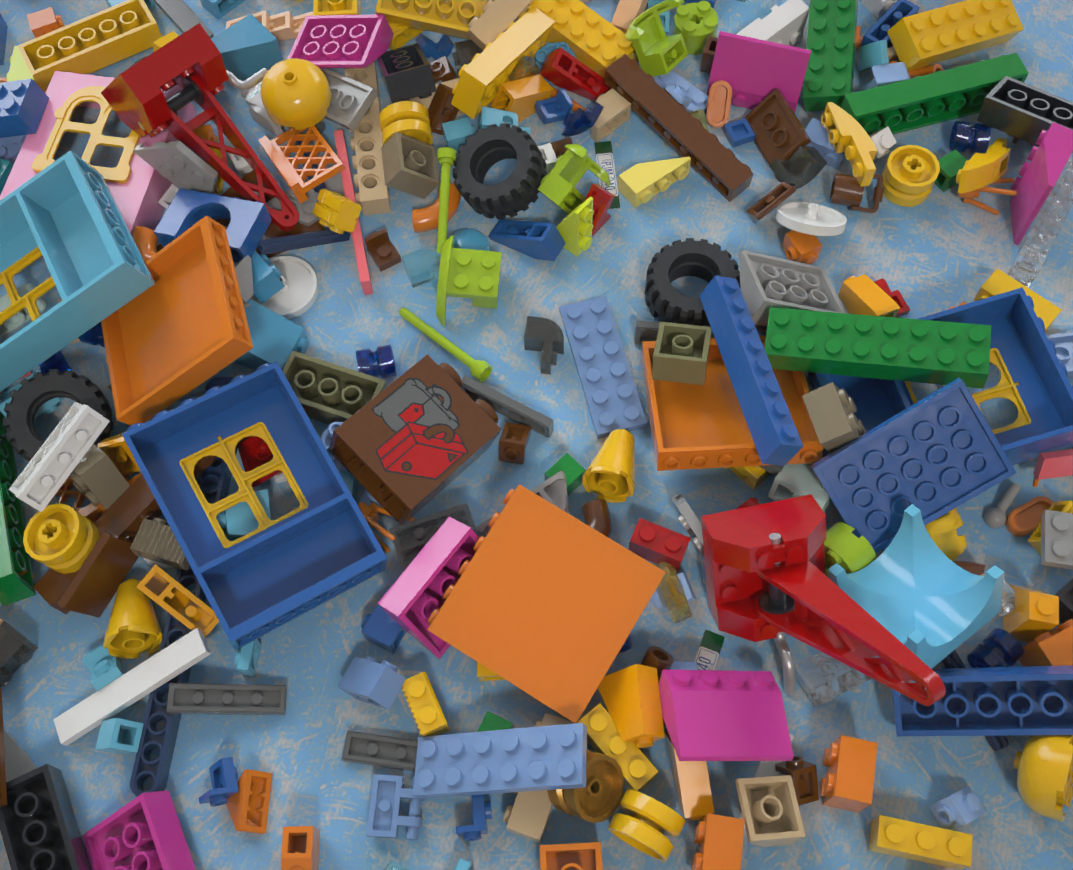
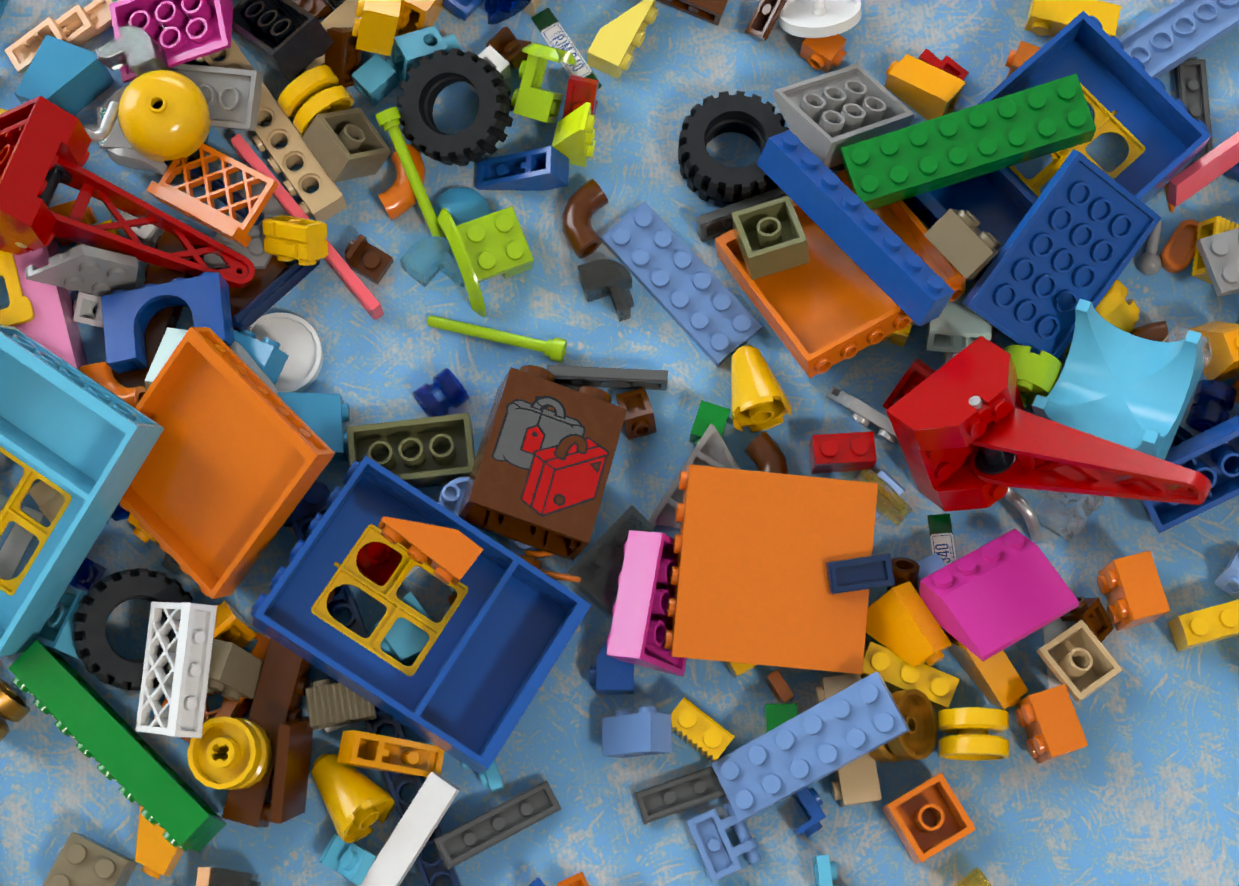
camera: 30 degrees left, 10 degrees up
none -> clear smoke brick [95,25,169,76]
none -> orange slope [378,516,484,586]
none -> reddish brown cylinder [562,179,609,259]
none -> dark orange tile [764,669,794,704]
none -> dark blue tile [826,554,895,594]

